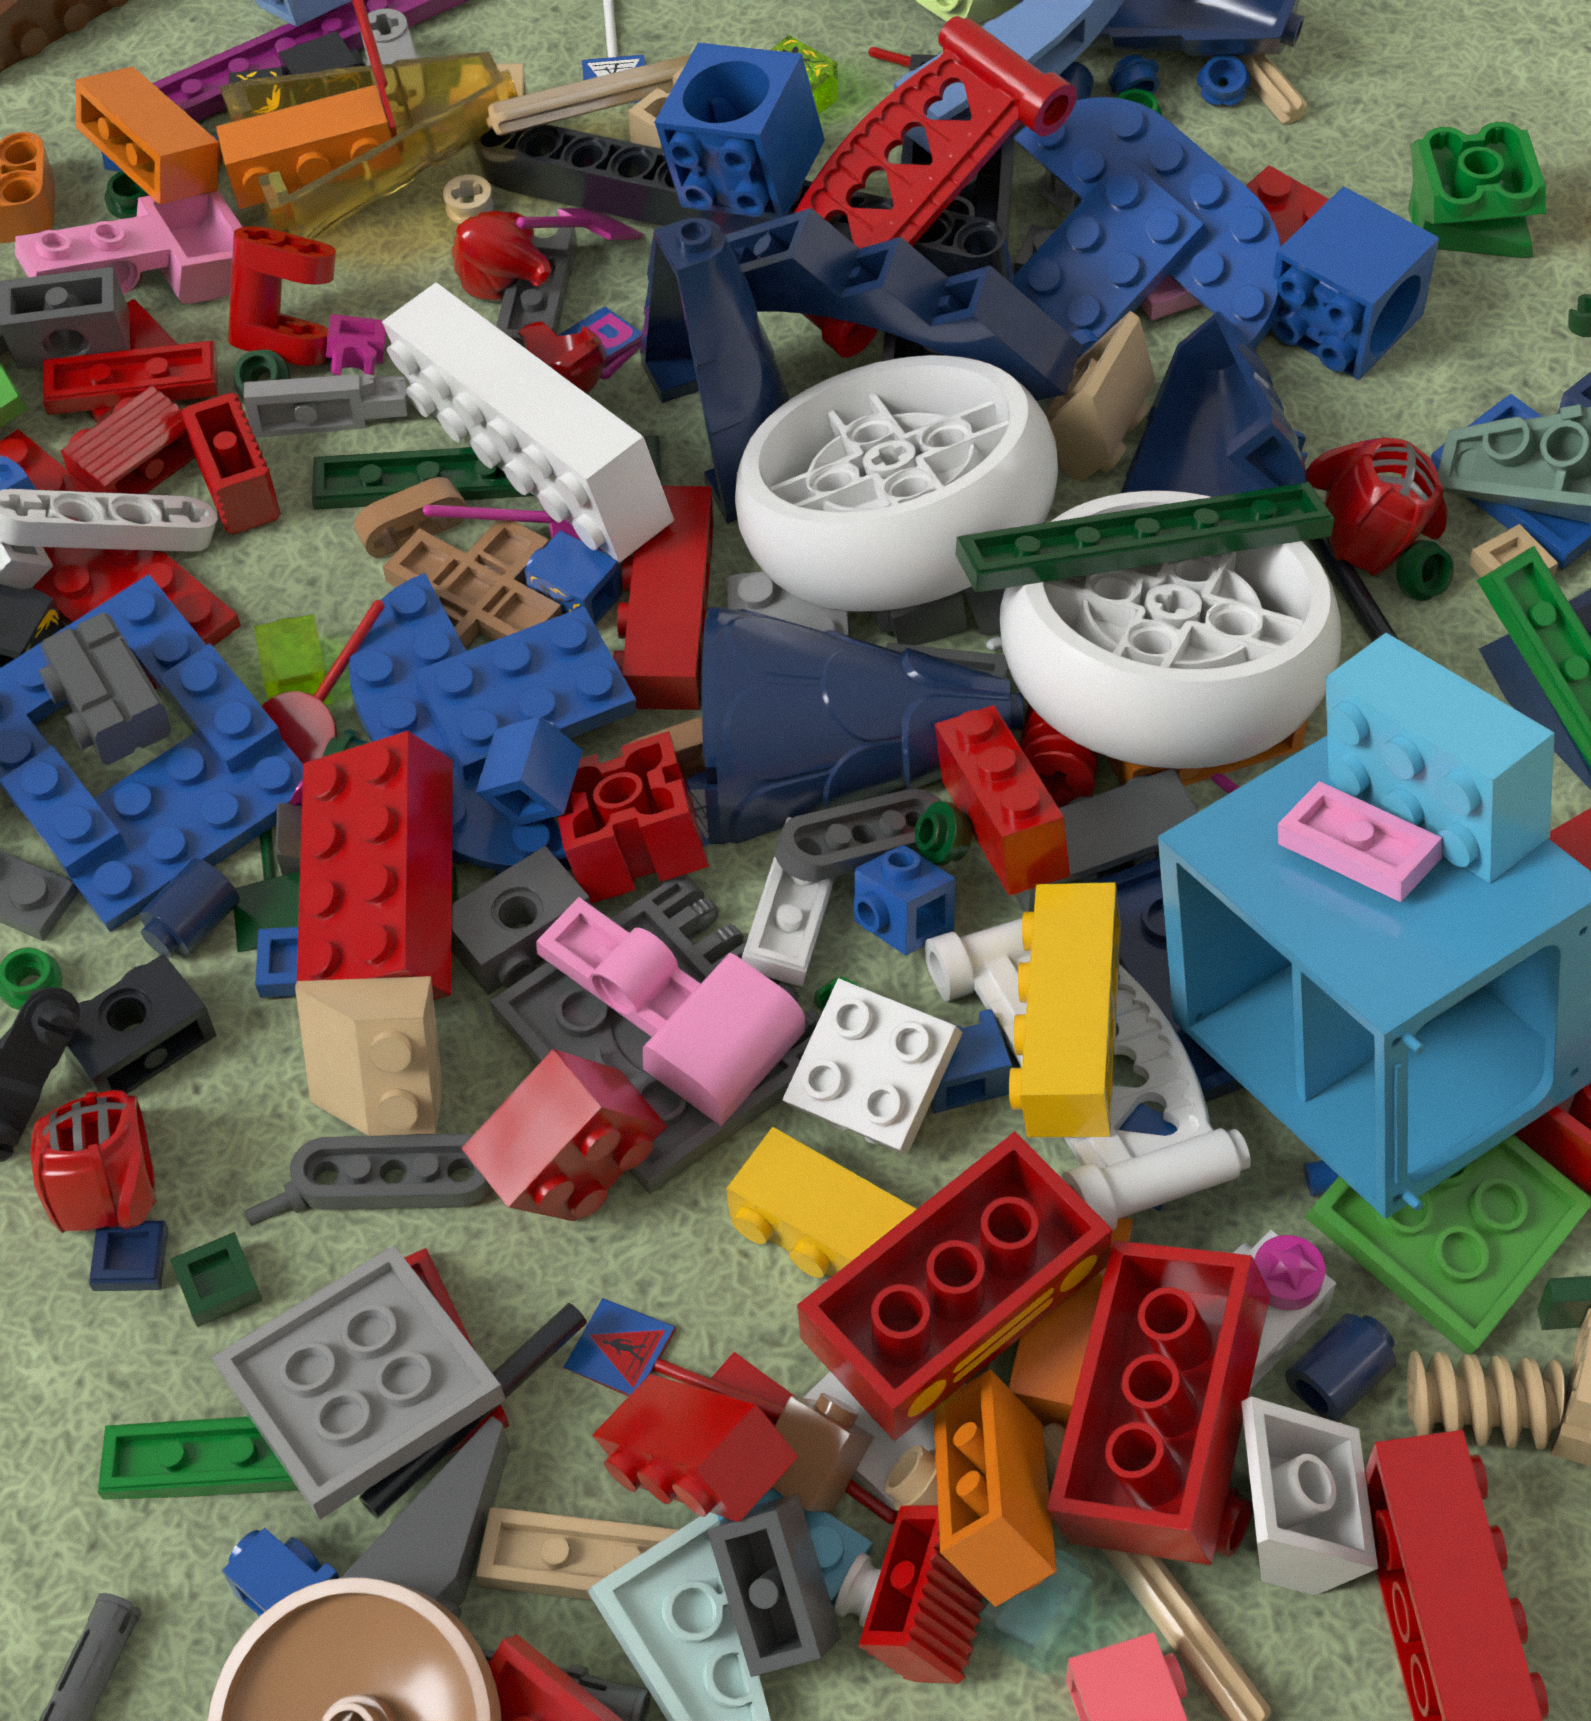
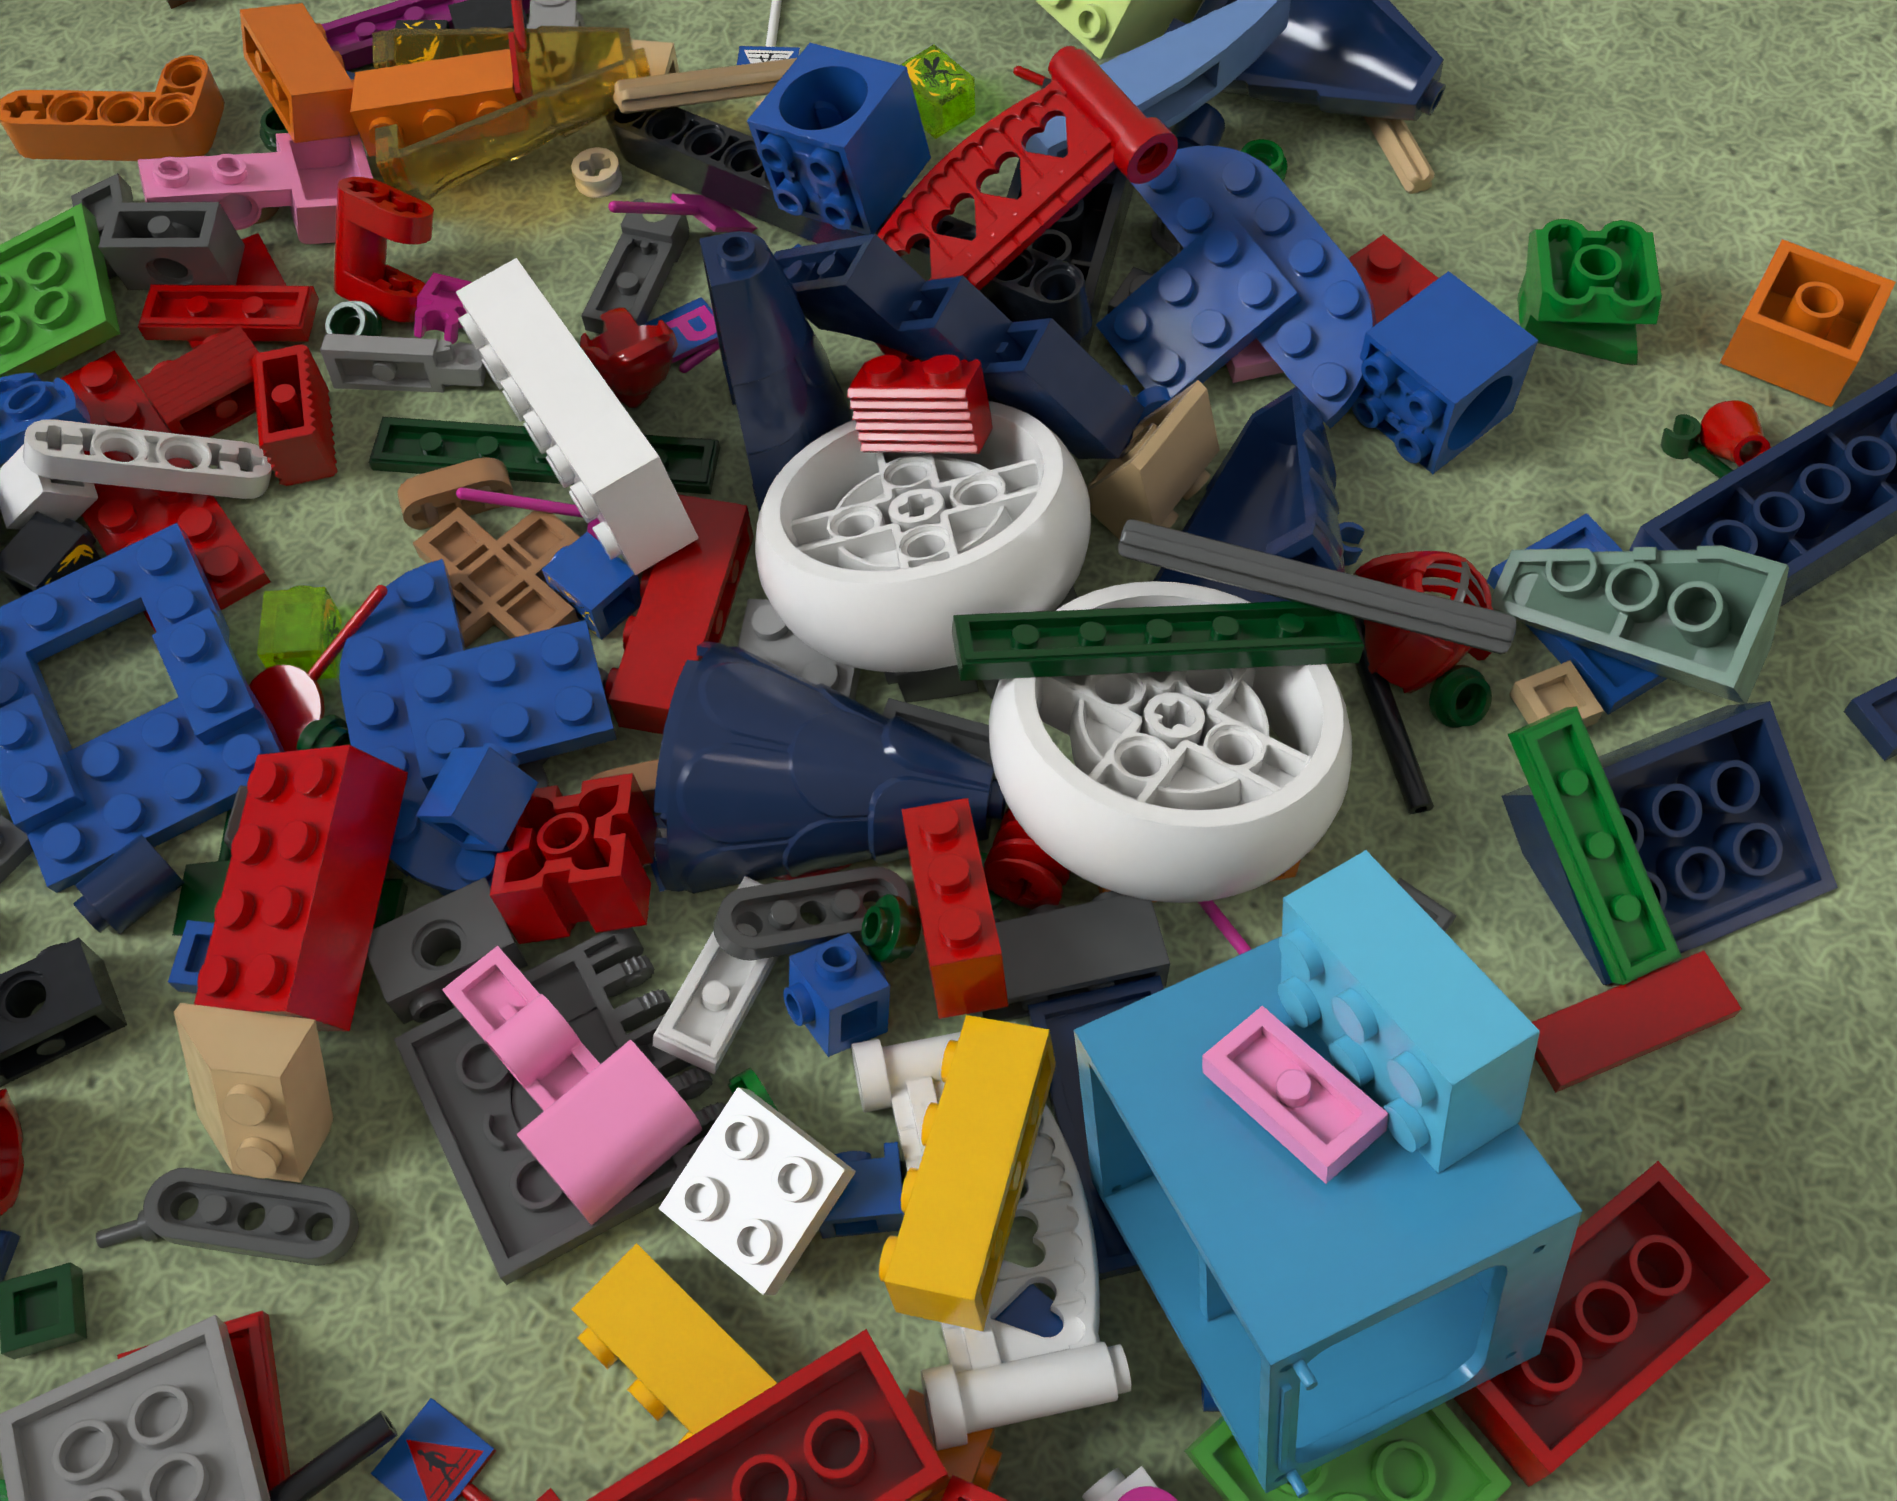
camera: 10 degrees right, 5 degrees up
dark grey brick [38,612,171,765] -> none
red hair [452,210,552,301] -> none
brick [461,1049,667,1222] -> none
blue plate [1108,54,1159,95] -> none
blue plate [1197,55,1250,107] -> none
none -> red brick [847,354,993,454]
none -> dark grey axle [1118,519,1516,655]

